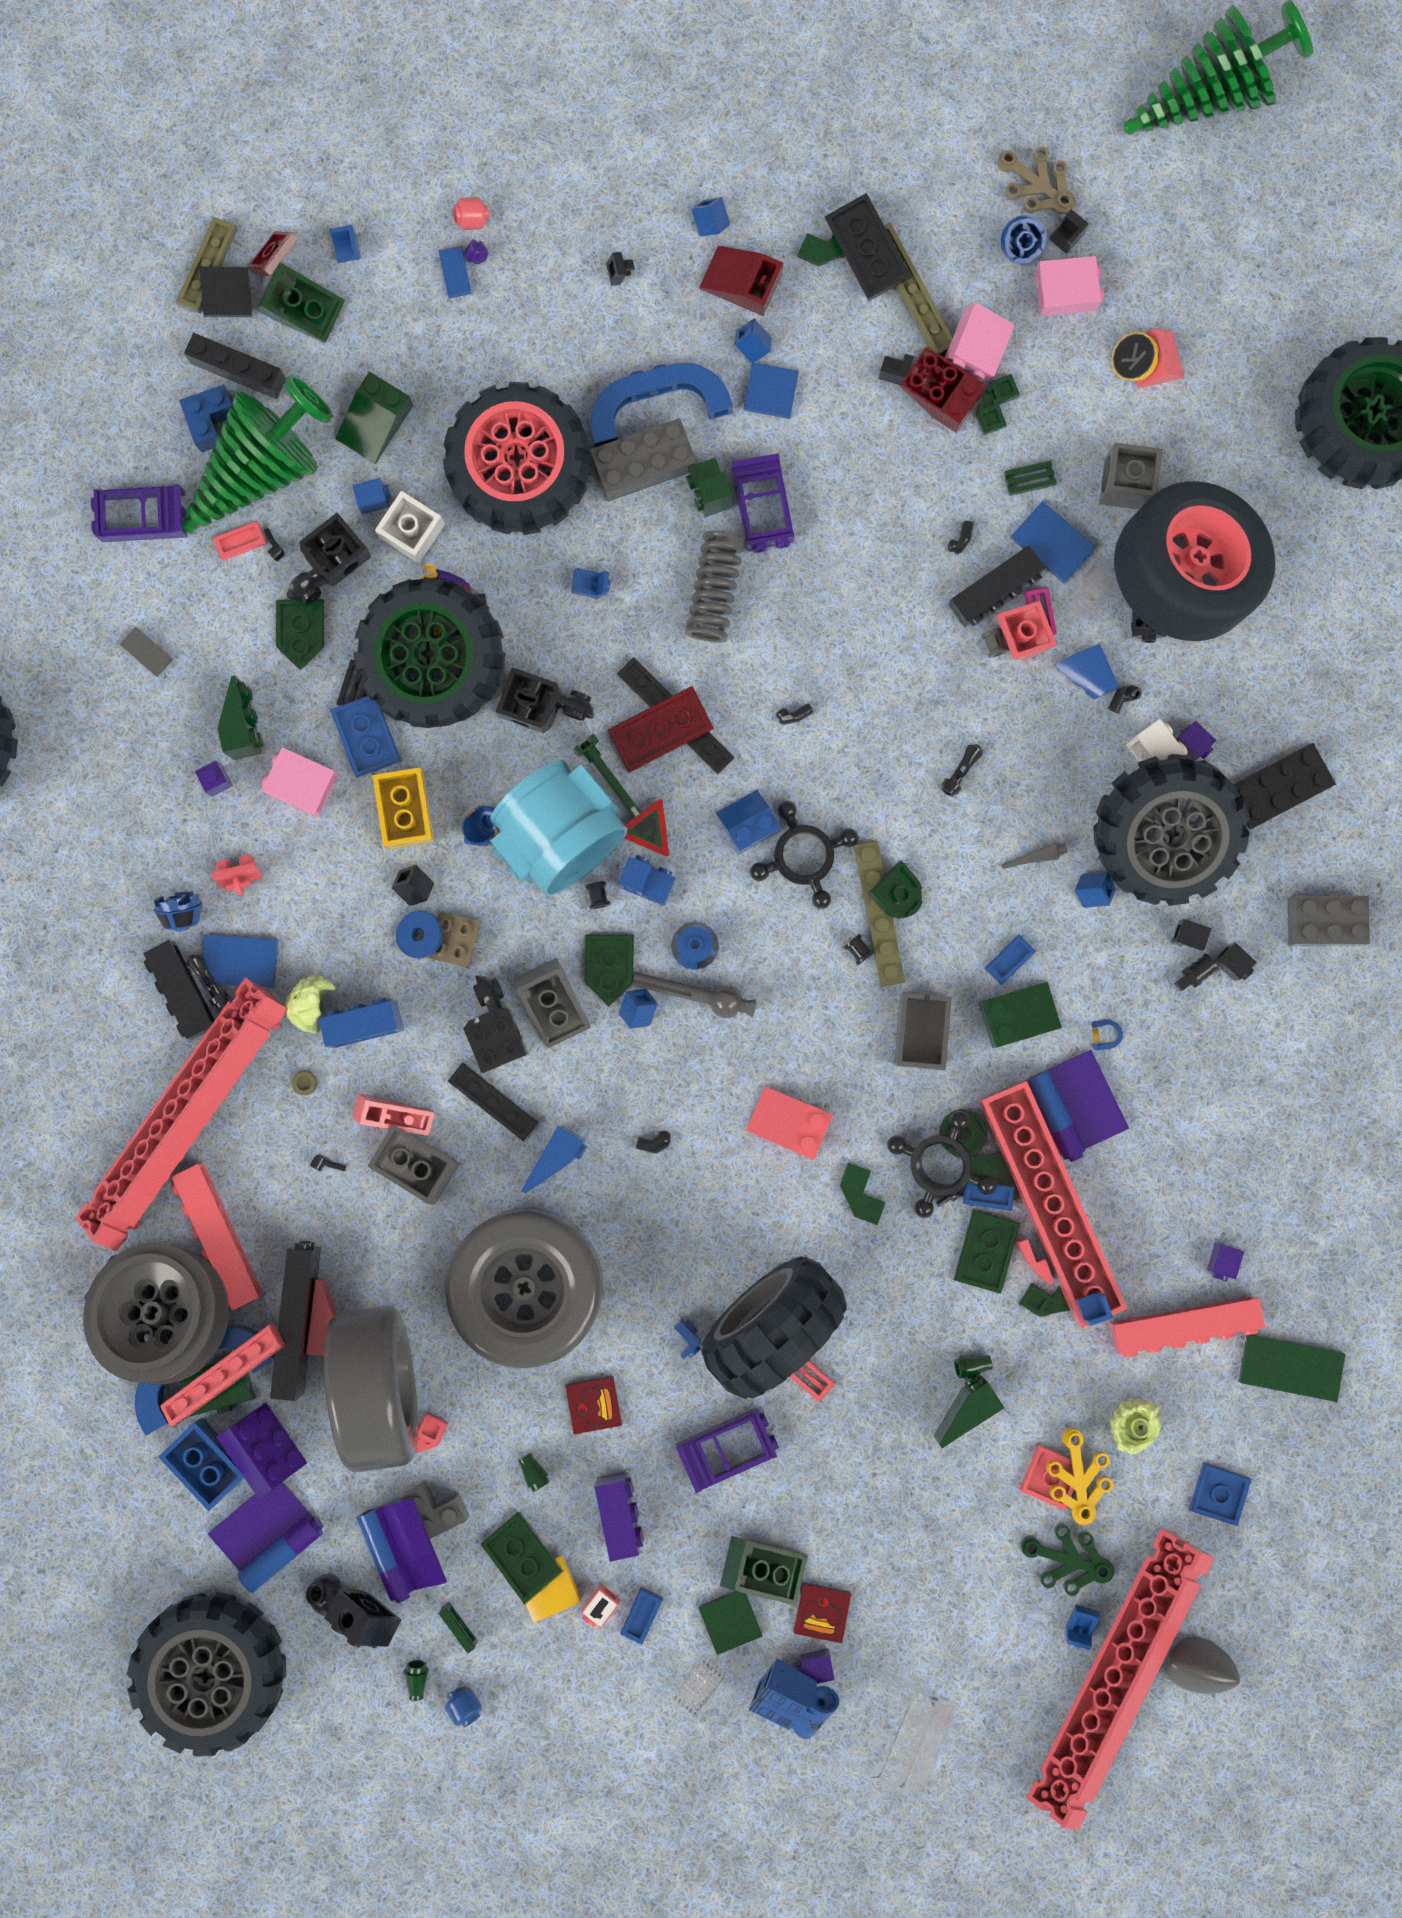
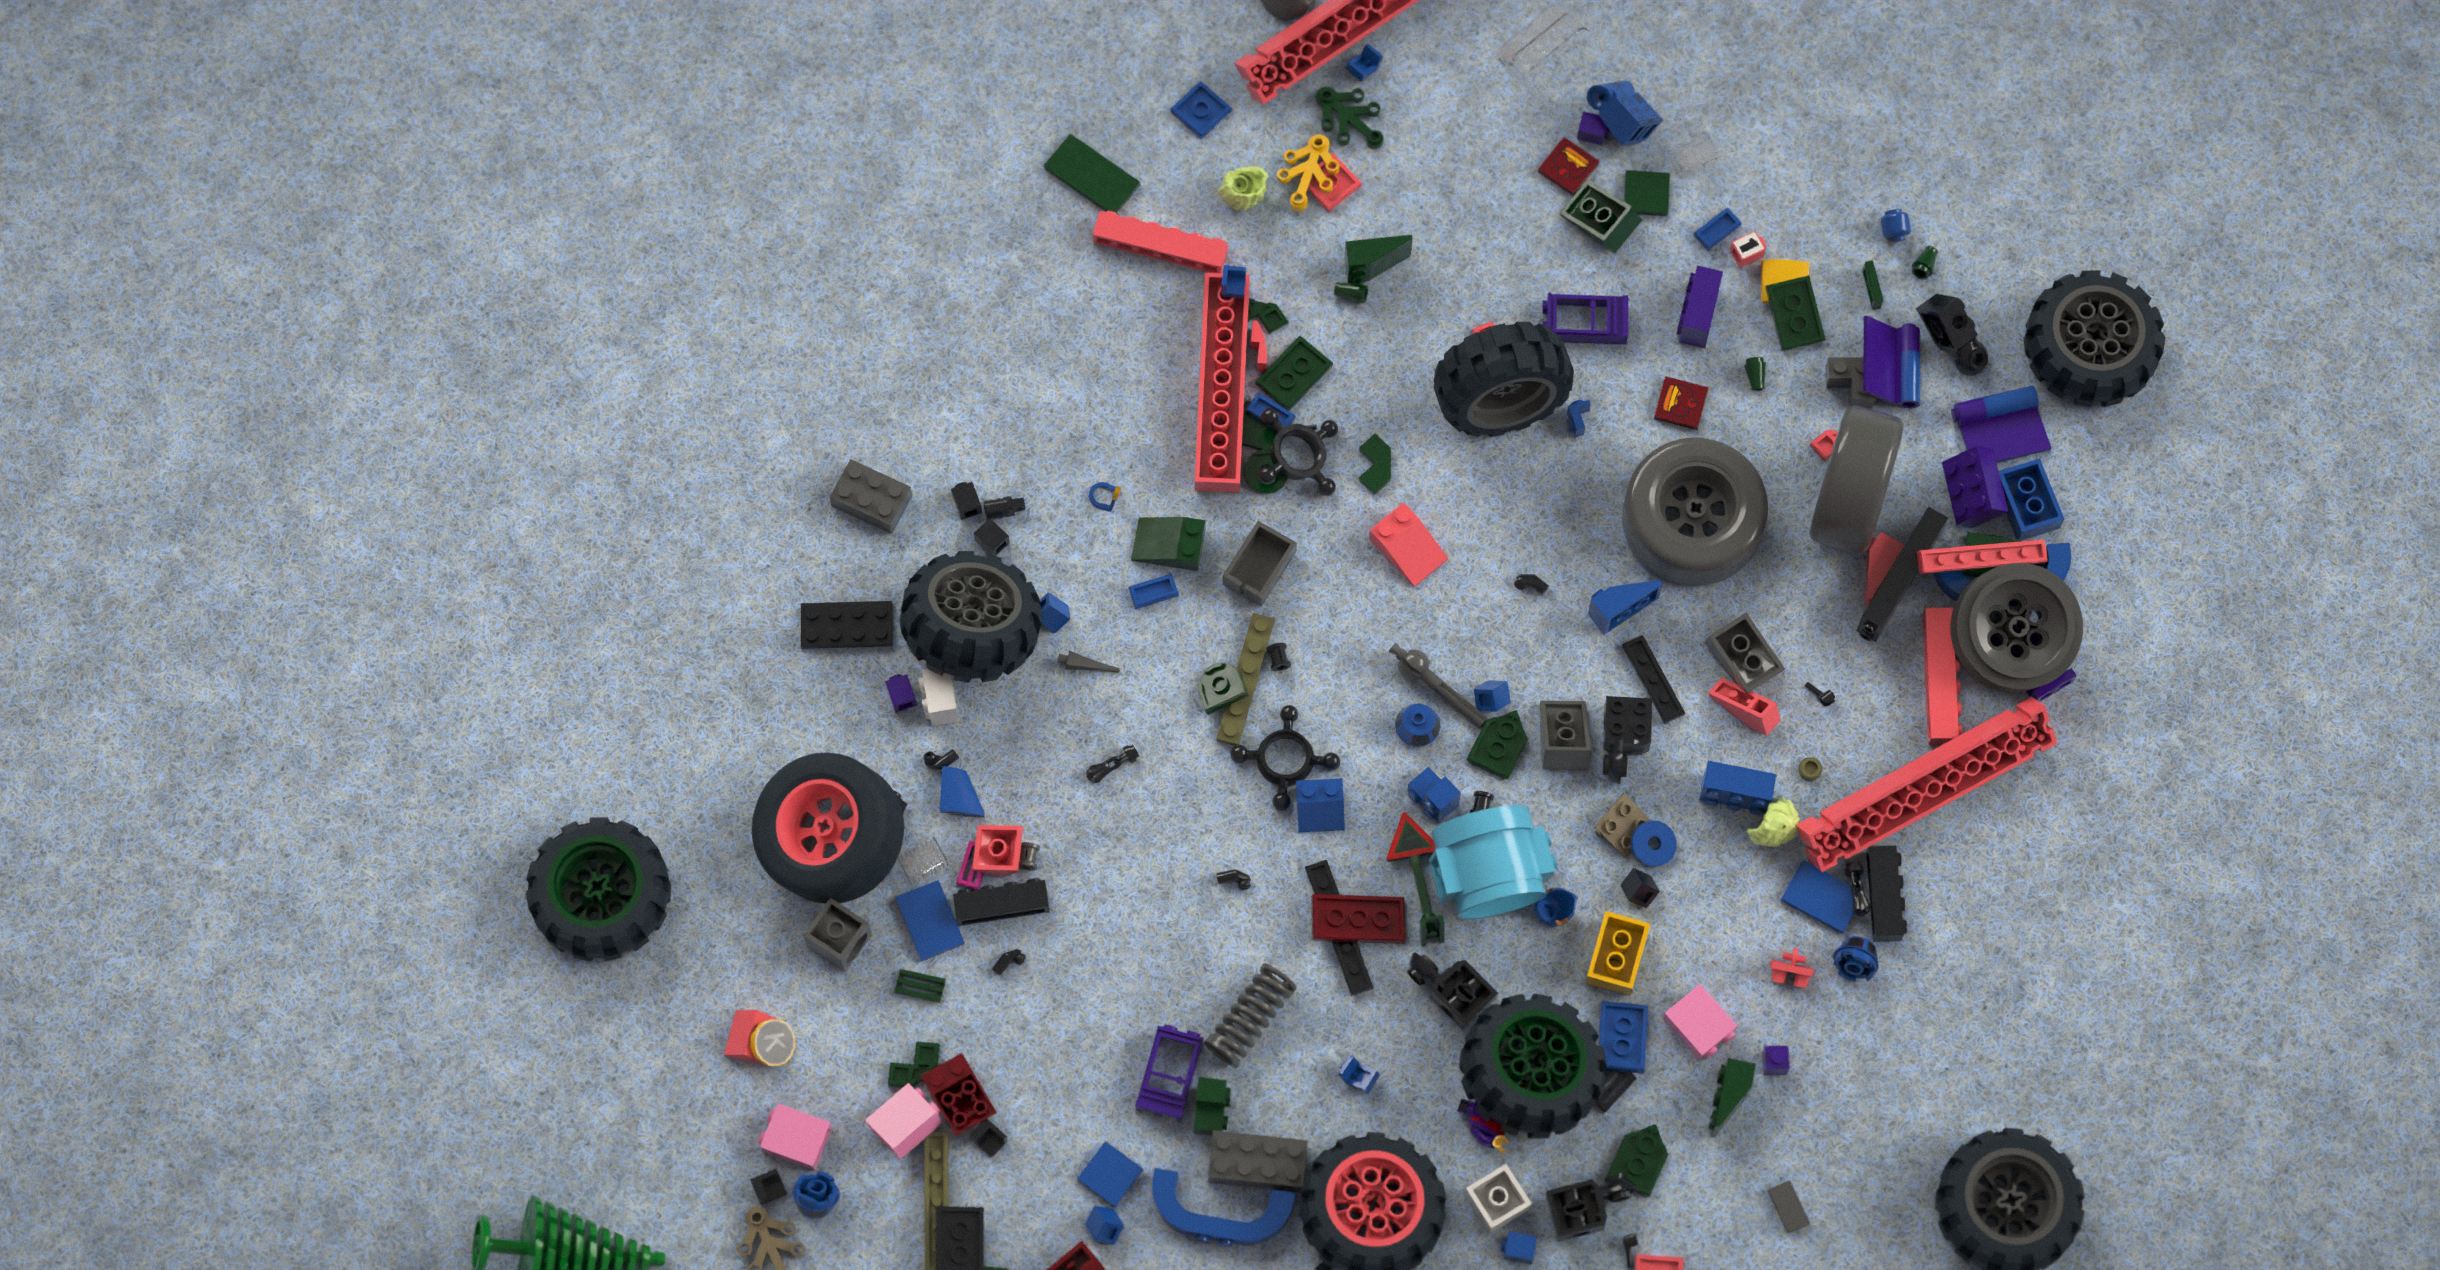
camera: 155 degrees left, 15 degrees down
dark purple door [1026,1049,1130,1162] -> none
dark purple brick [1207,1242,1245,1282] -> none

